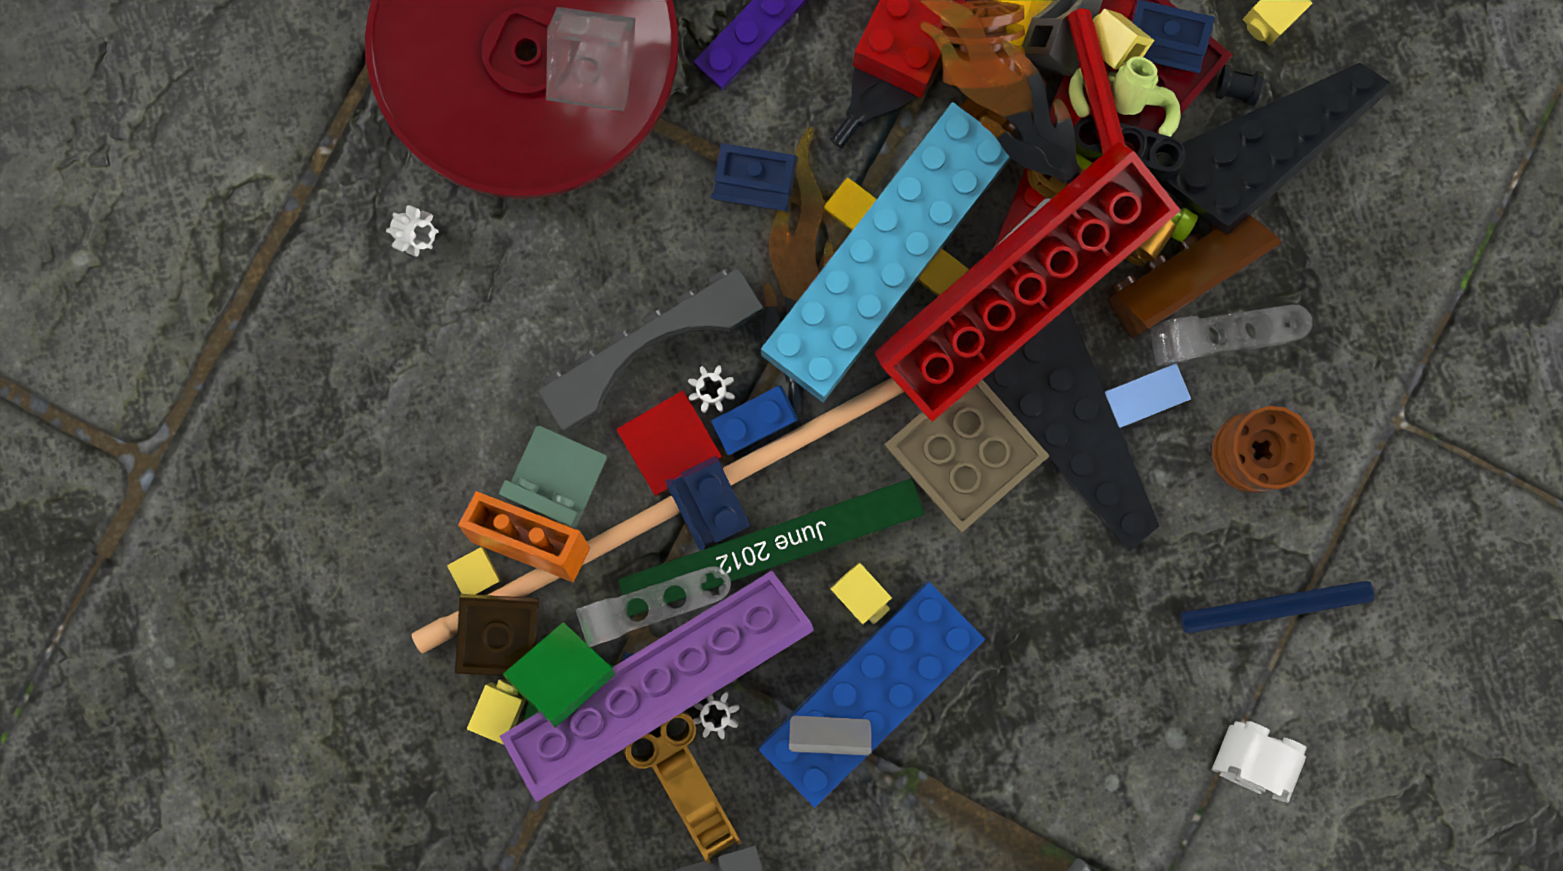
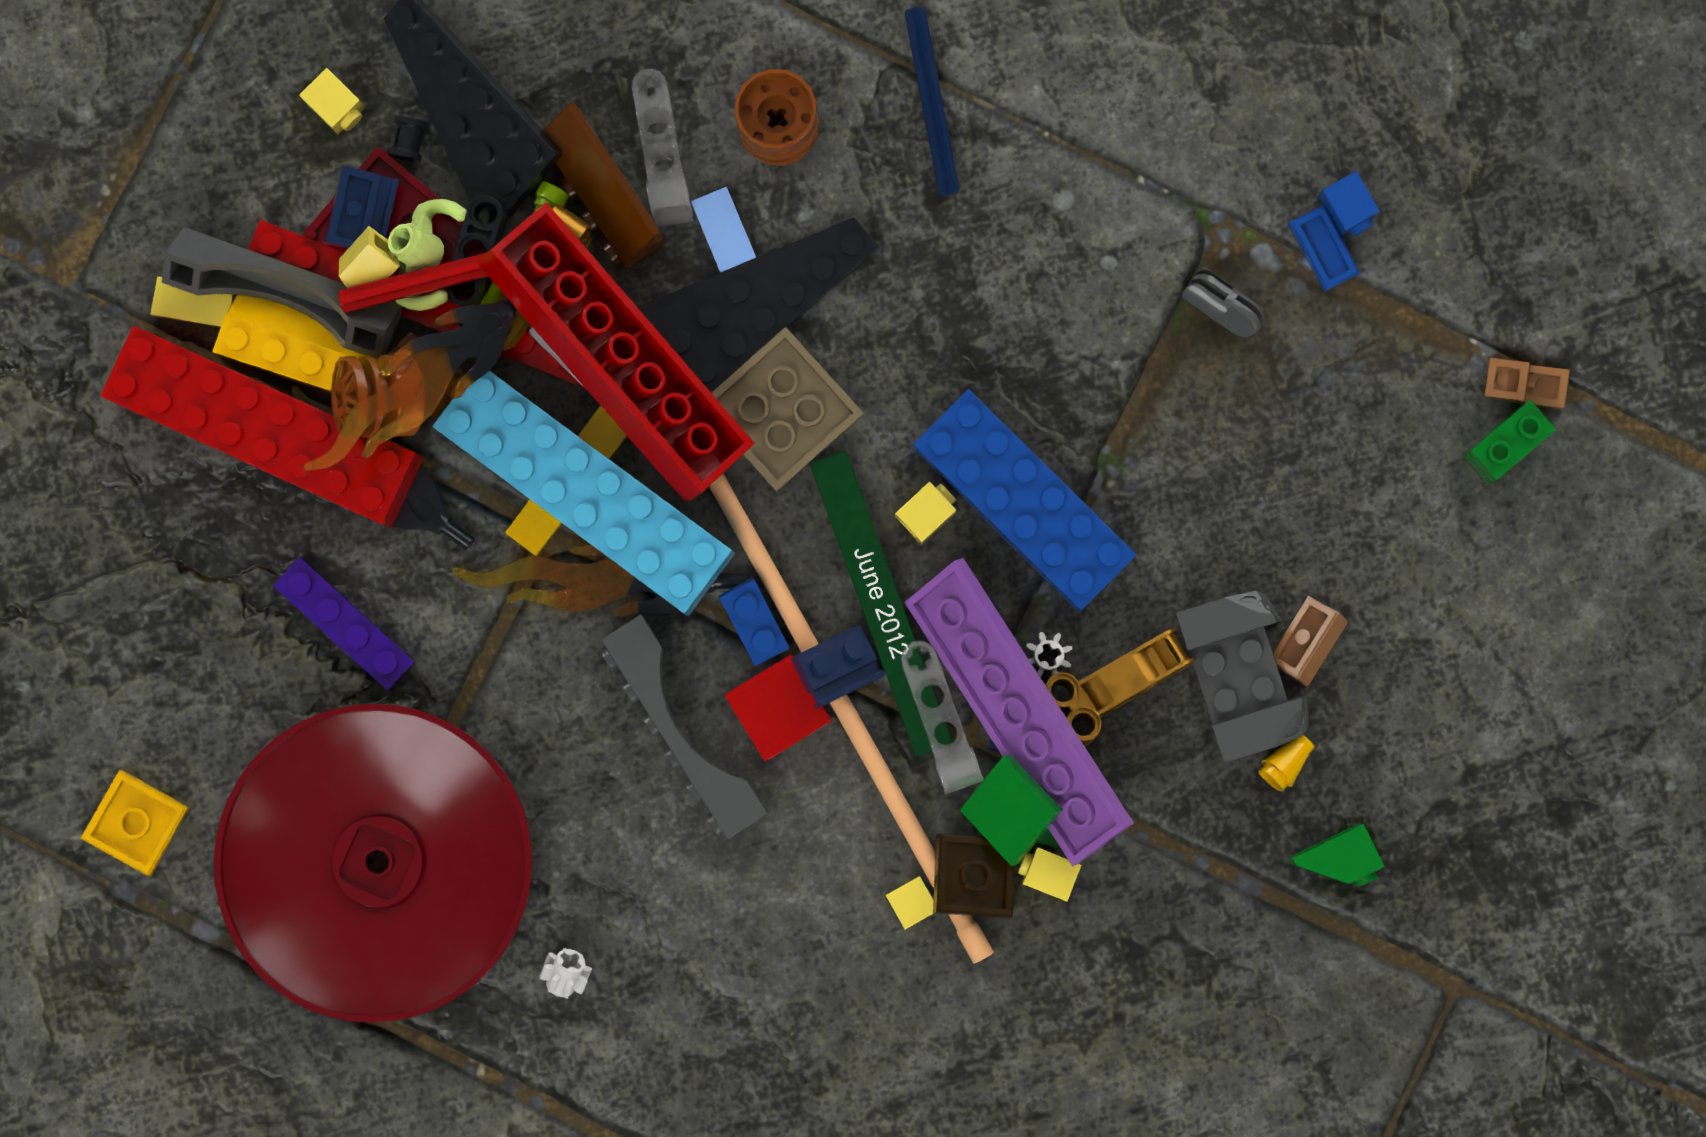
camera: 90 degrees left, 0 degrees up
orange brick [458,491,590,582] -> none
sand green bracket [499,426,607,527] -> none
clear slope [546,7,636,111] -> none
white gear [688,365,735,413] -> none
dark blue plate [711,143,798,213] -> none
light grey slope [789,716,872,755] -> none
white brick [1212,721,1307,803] -> none

